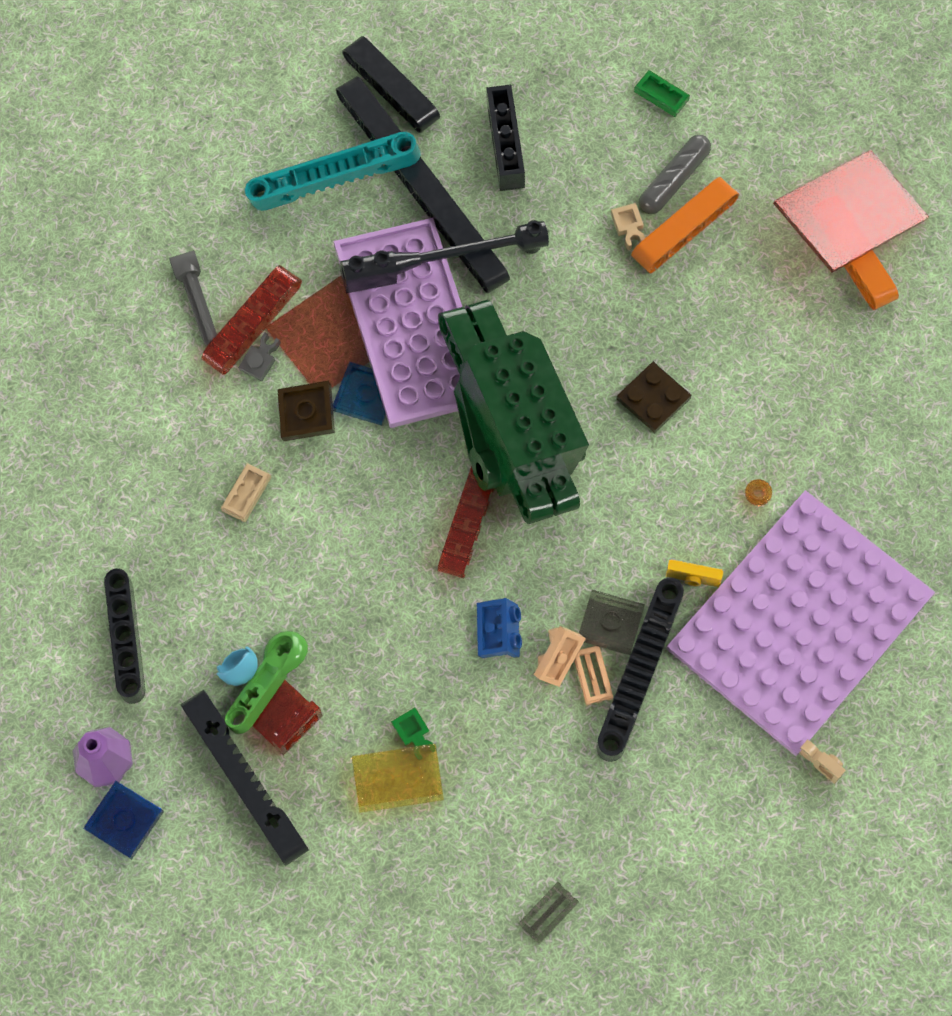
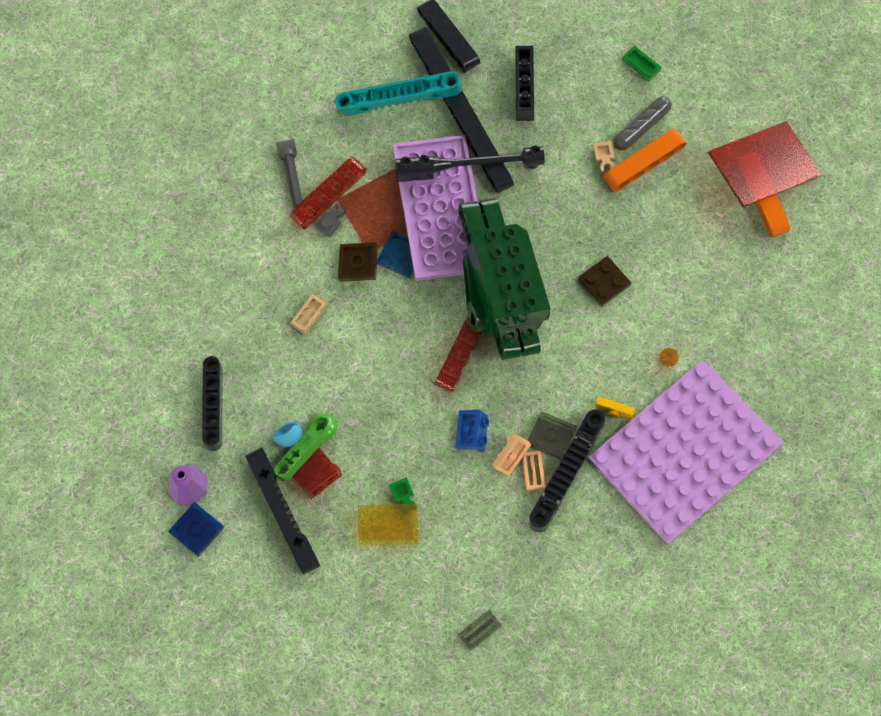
camera: 10 degrees right, 0 degrees up
tan plate [799,739,846,784] -> none

